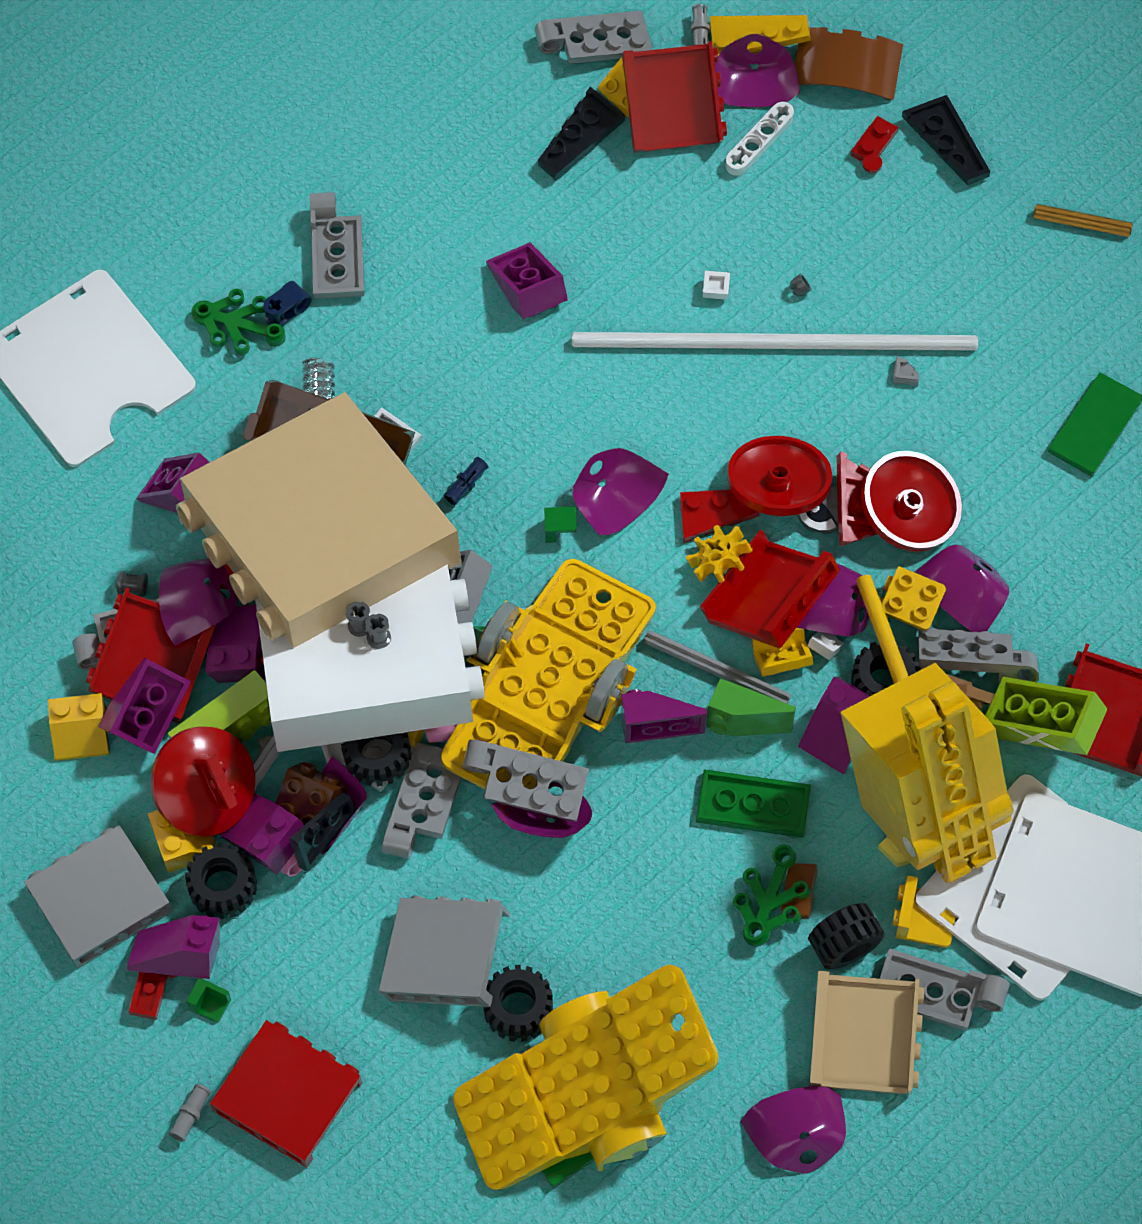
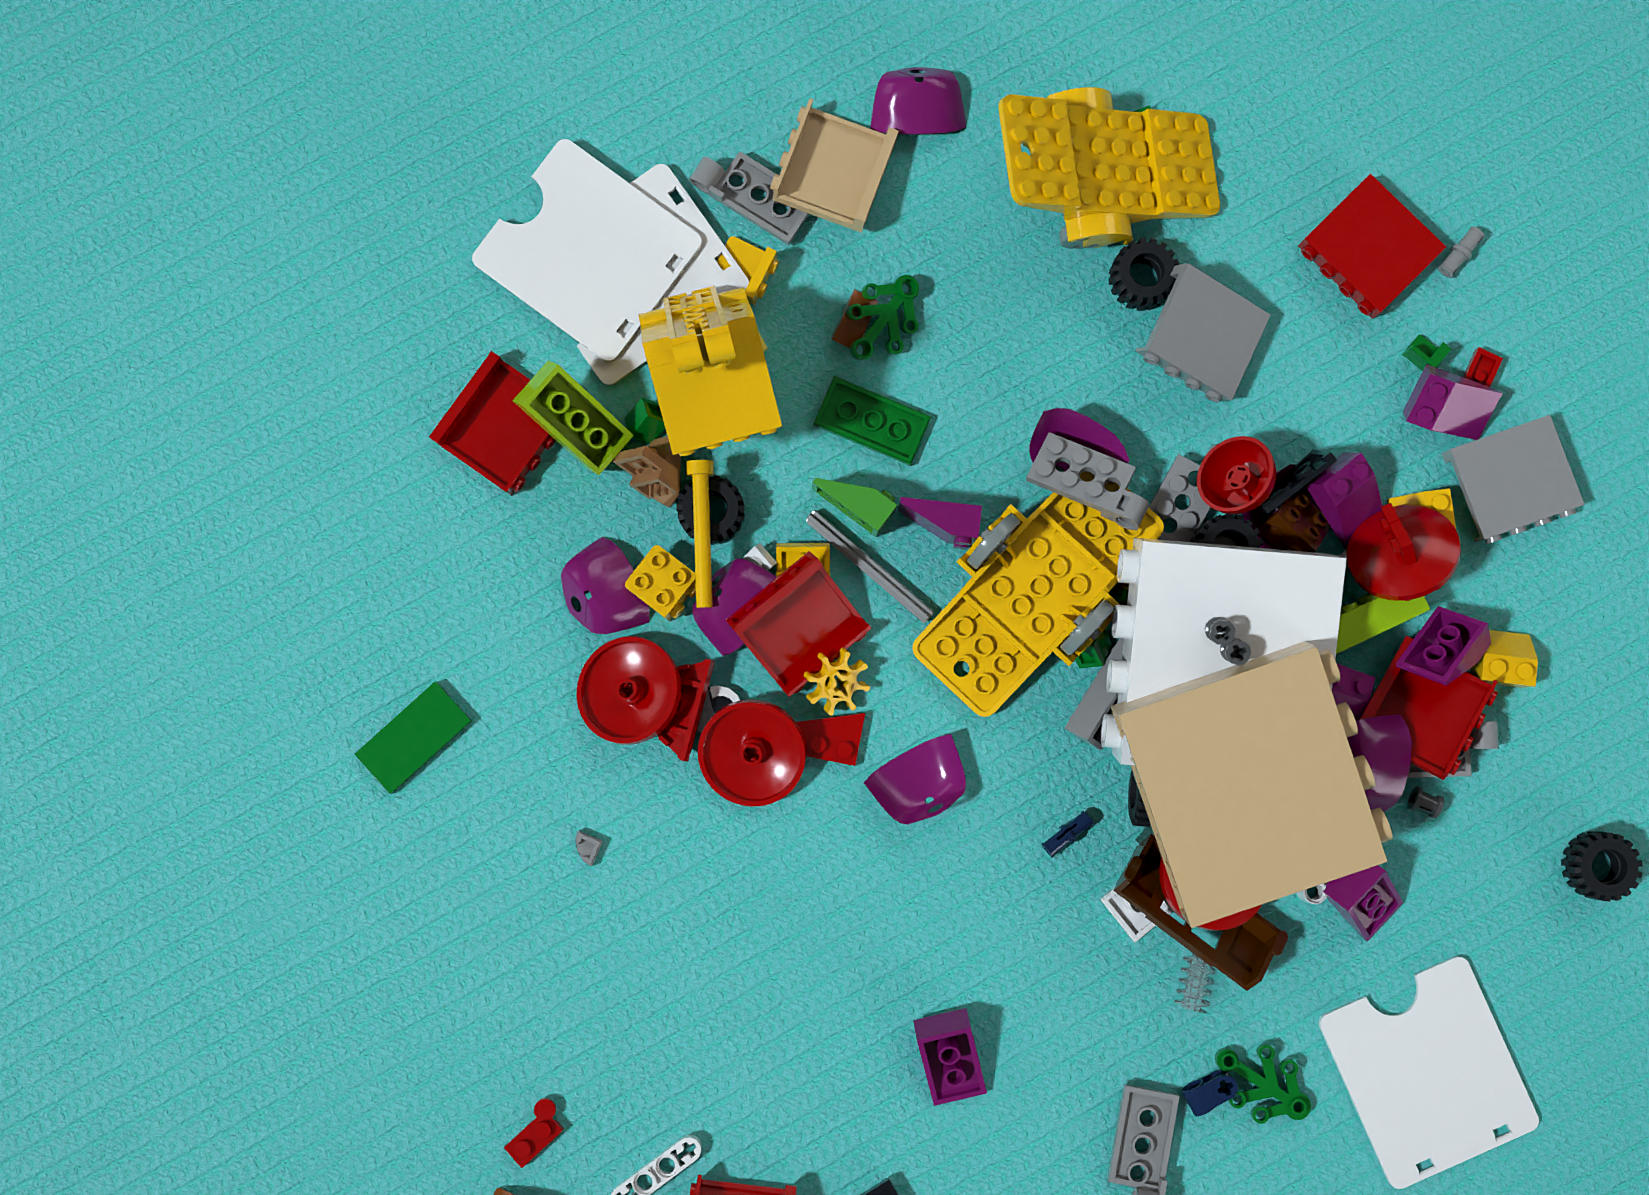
camera: 170 degrees left, 20 degrees up
black tyre [185,843,257,919] -> none
green panel [544,507,576,543] -> none
white axle [572,332,978,350] -> none
white plate [703,271,730,300] -> none
dark grey hinge [790,274,812,296] -> none
magenta slope [798,677,870,774] -> none
black tyre [808,903,885,970] -> none
black wing [902,95,991,185] -> none
light grey hinge [918,628,1039,682] -> none
pearl gold axle [1033,204,1133,237] -> none
none -> red piece [1197,436,1277,514]

